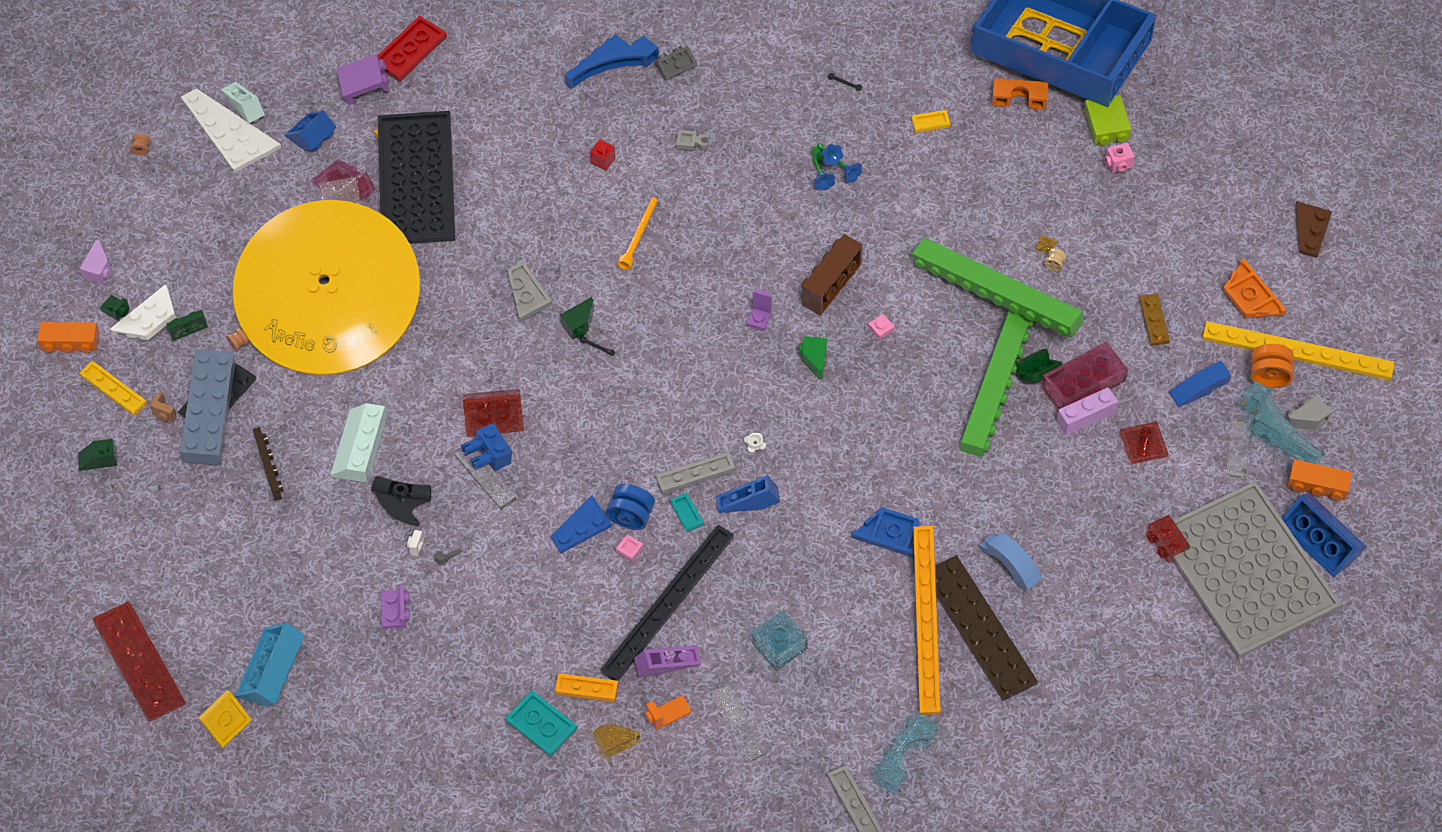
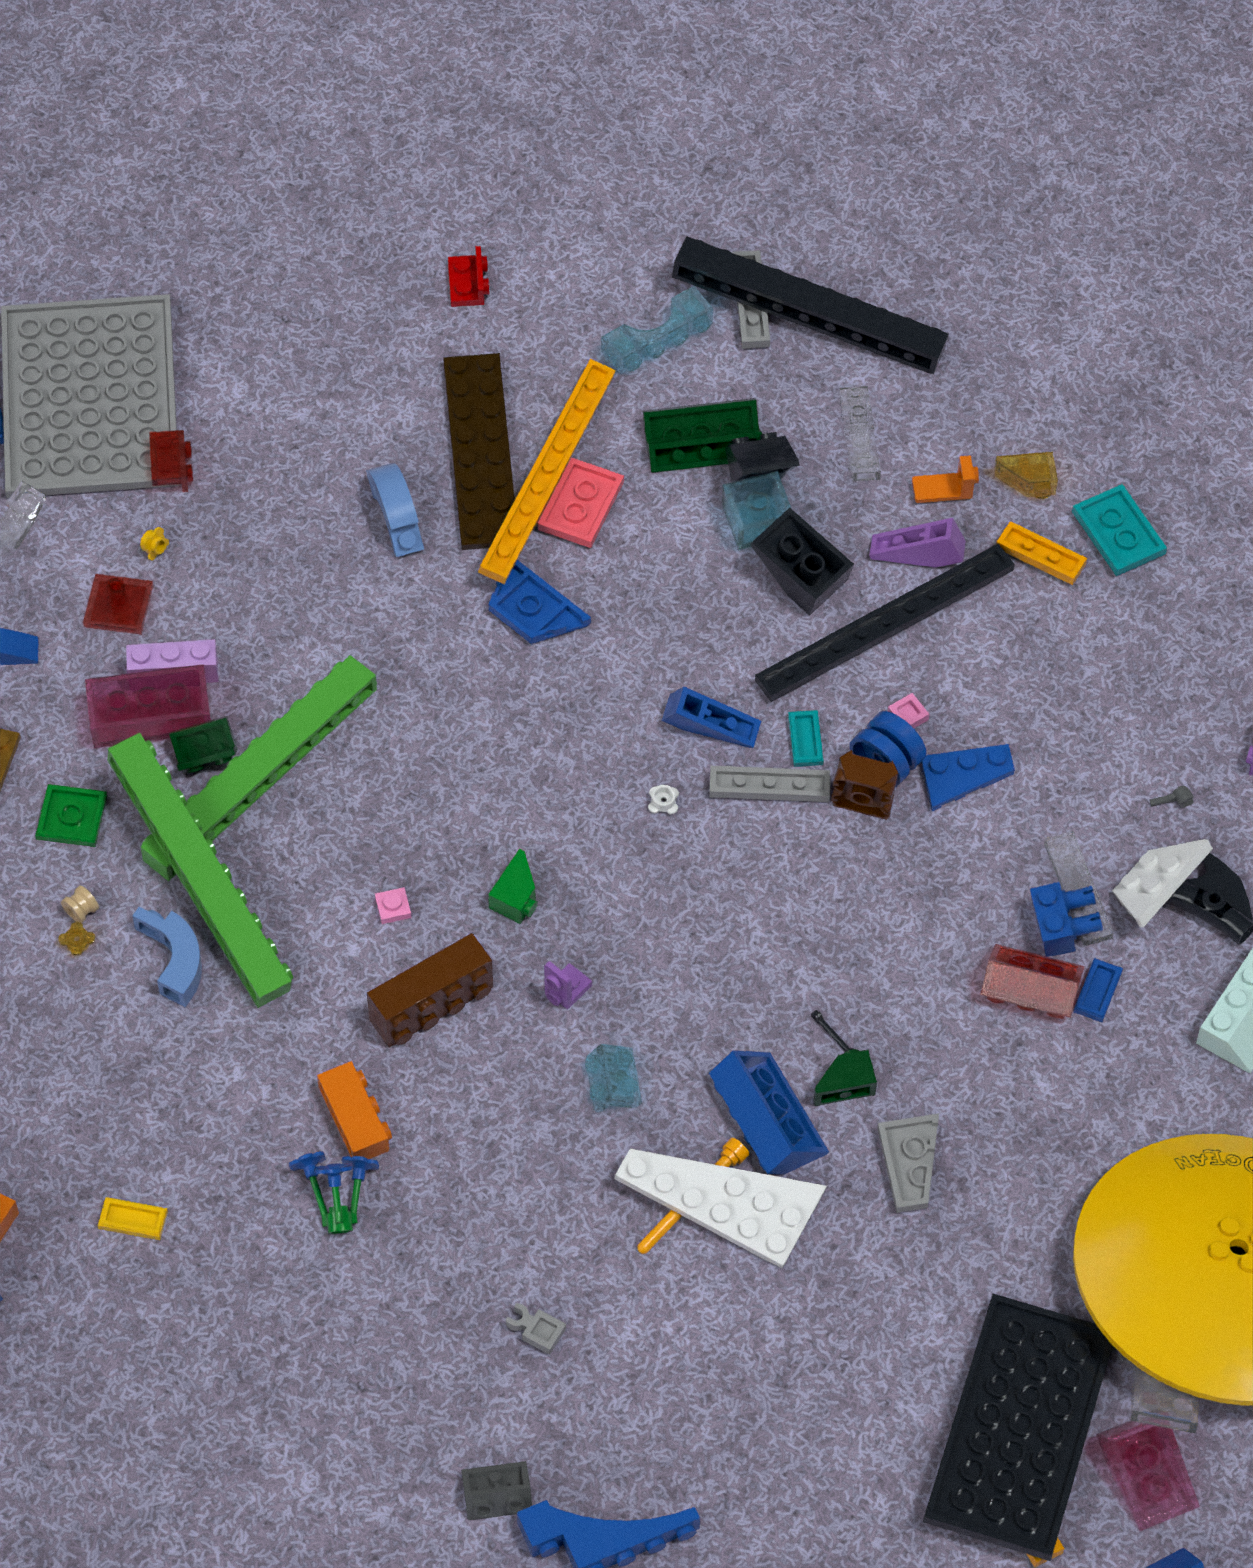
camera: 160 degrees left, 0 degrees up
white plate [407,530,424,557] -> none
red brick [590,139,616,171] -> none
black hinge [828,73,862,91] -> none
none -> green tile [35,784,108,847]
none -> medium blue arch [132,907,202,1008]
none -> yellow plate [140,527,169,561]
none -> orange brick [317,1061,392,1159]
none -> red bracket [448,246,490,307]
none -> coral plate [537,457,624,548]
none -> clear light blue bracket [585,1044,642,1112]
none -> white wing [614,1149,827,1268]
none -> dark green slope [642,398,762,473]
none -> black brick [672,236,949,375]
none -> blue slope [709,1050,829,1174]
none -> black slope [725,432,800,481]
none -> black slope [750,507,854,615]
none -> reddish brown slope [831,750,898,820]
none -> blue tile [1074,958,1123,1023]
none -> white wing [1113,839,1213,927]

